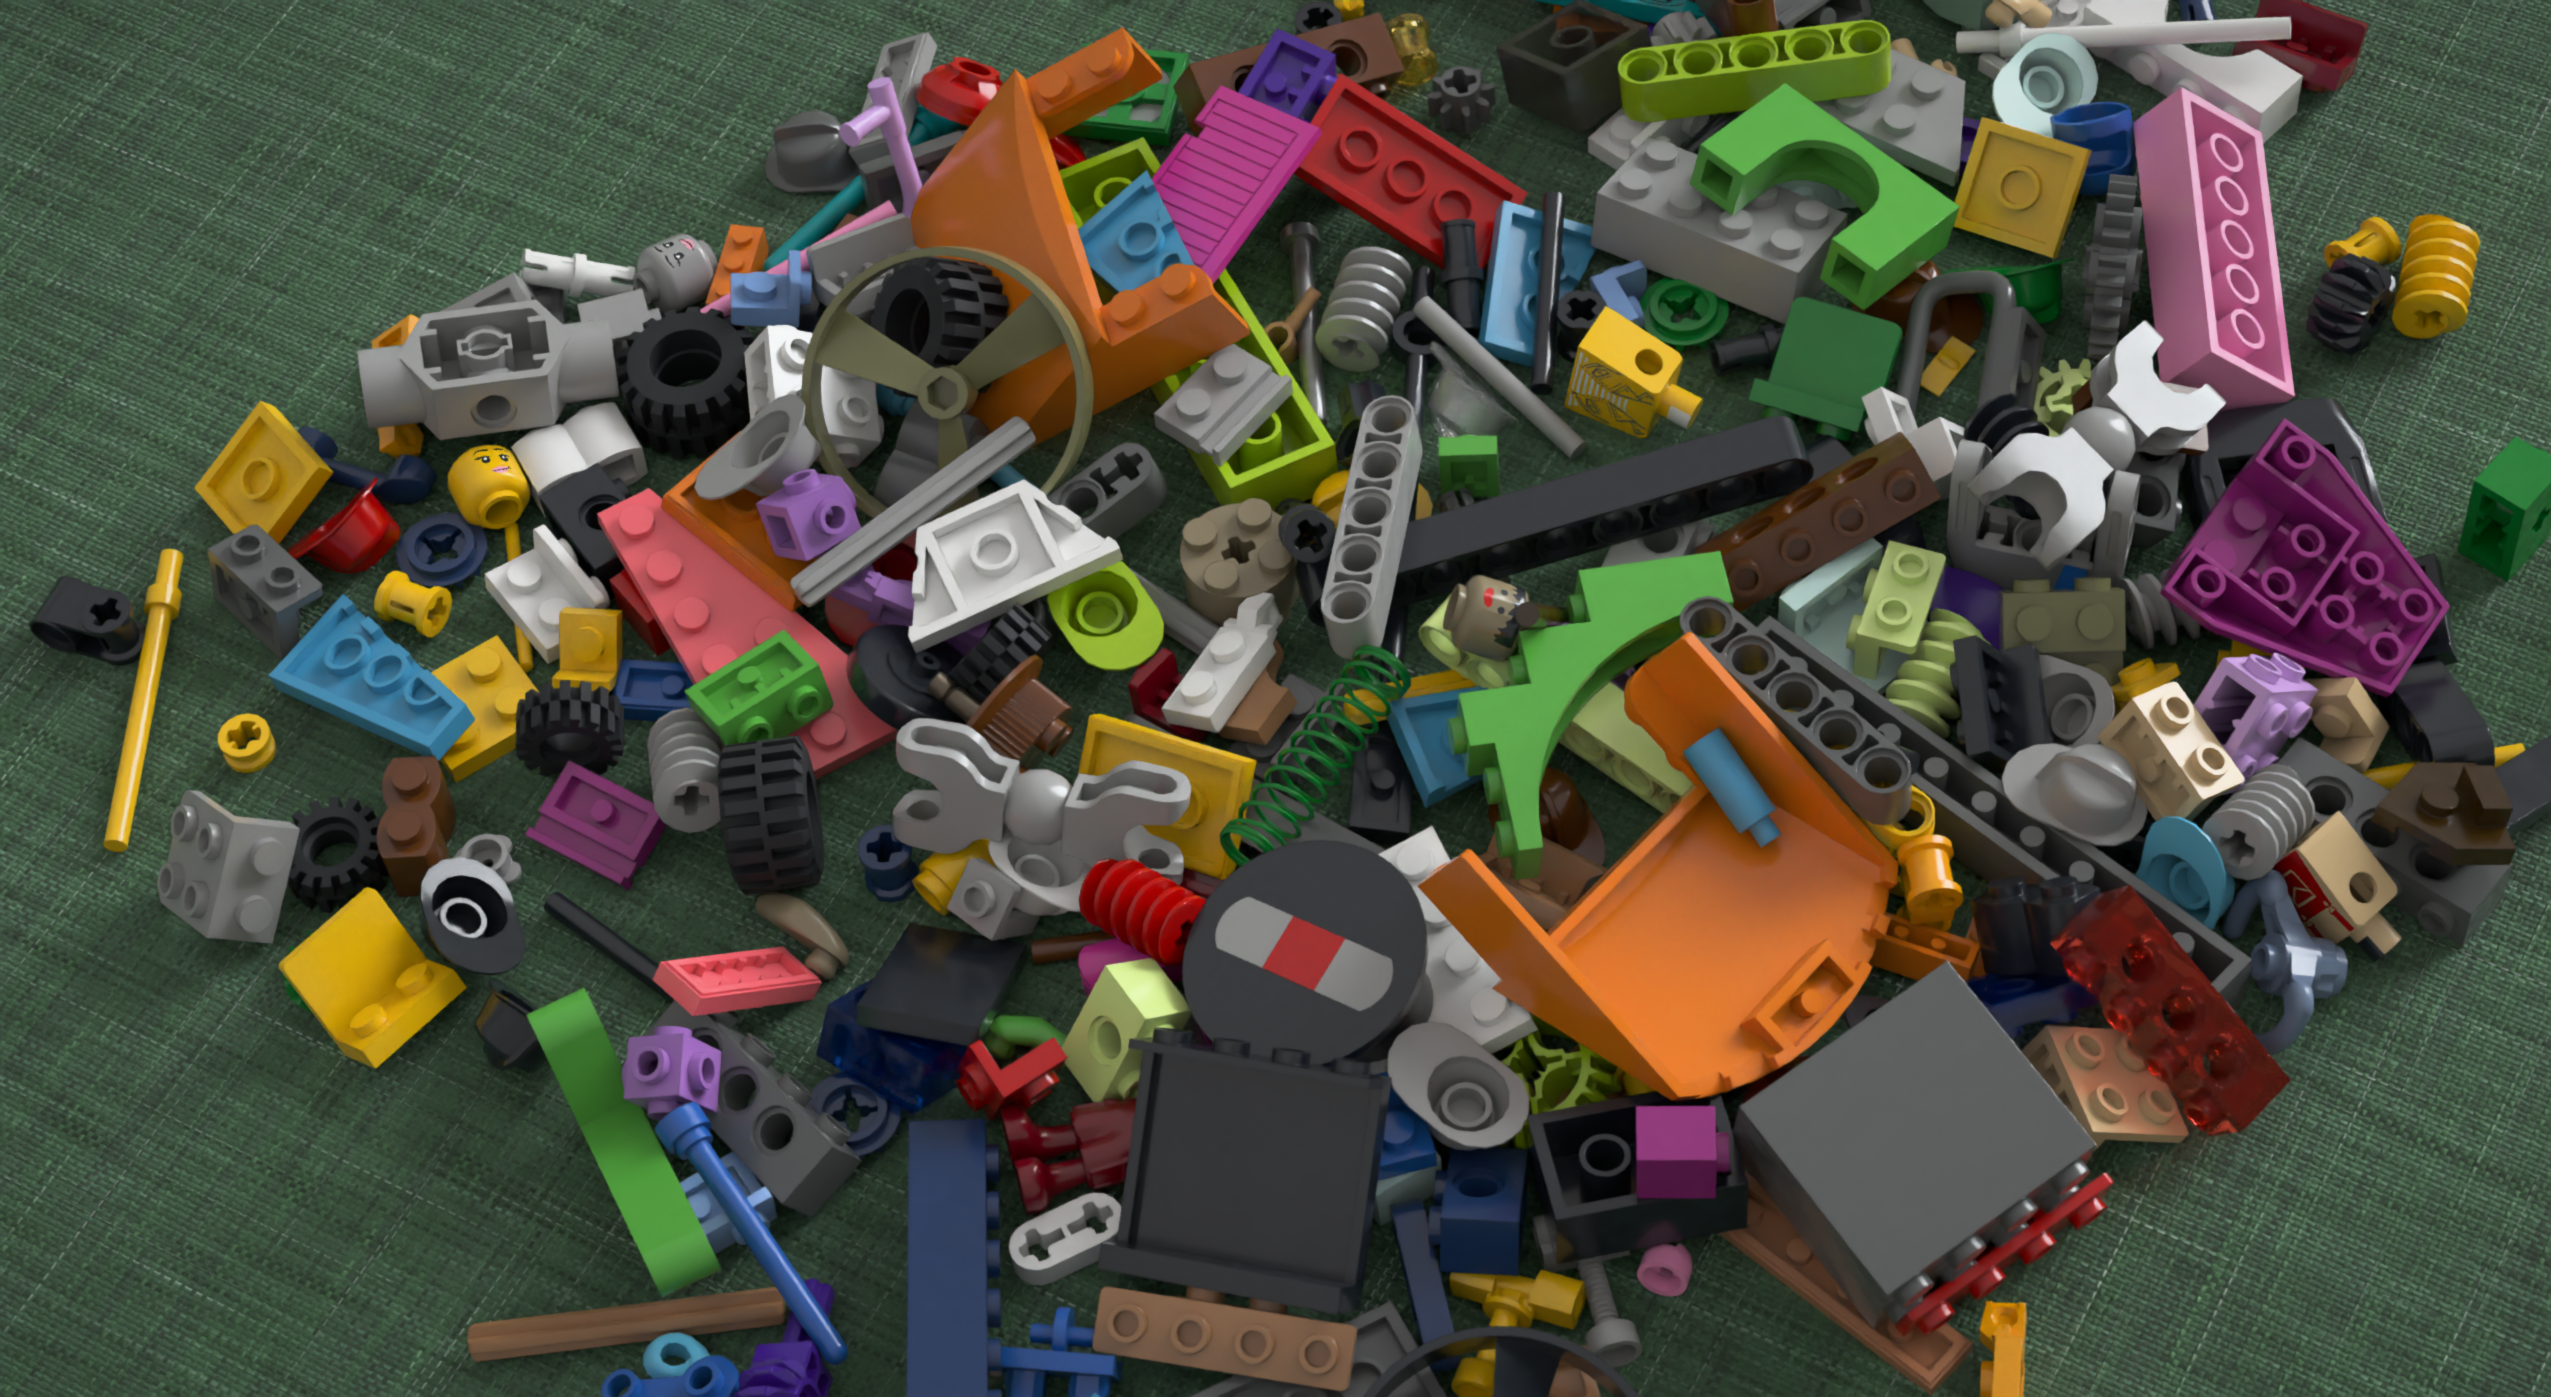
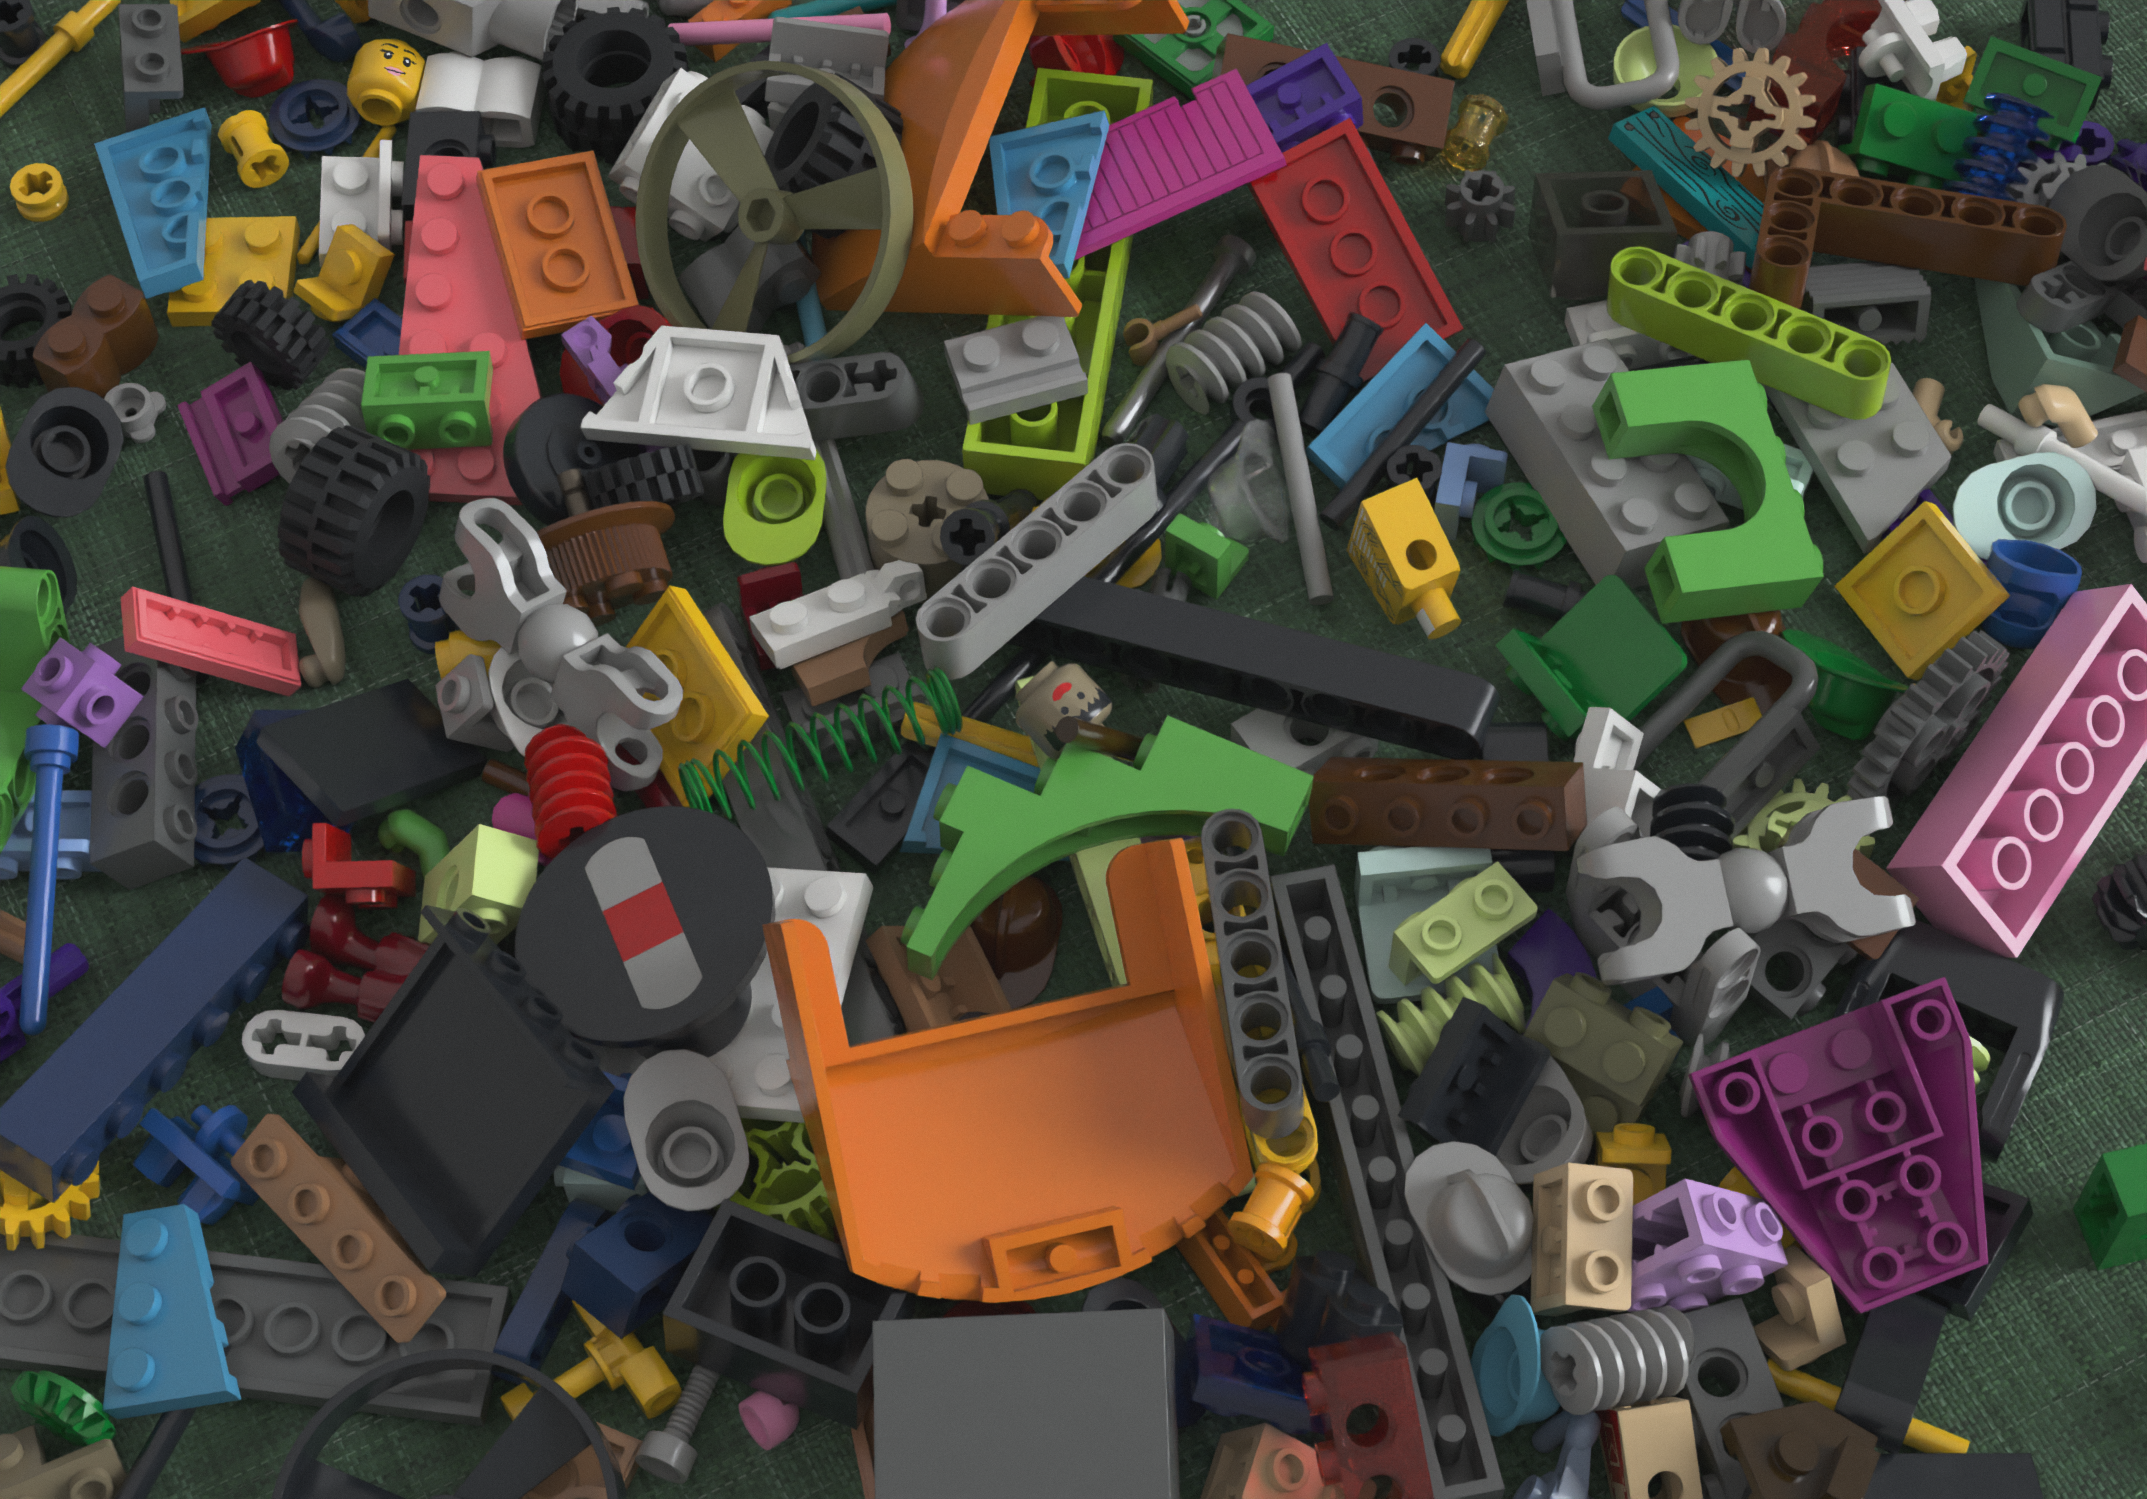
camera: 30 degrees right, 5 degrees up
light grey piece [695,394,821,500] -> none
medium blue bracket [730,250,812,327] -> none
medium lavender brick [756,469,861,561] -> none
light grey axle [790,416,1036,607] -> none
magenta brick [1636,1106,1729,1198] -> none
dark azure cylinder [1683,727,1782,848] -> none

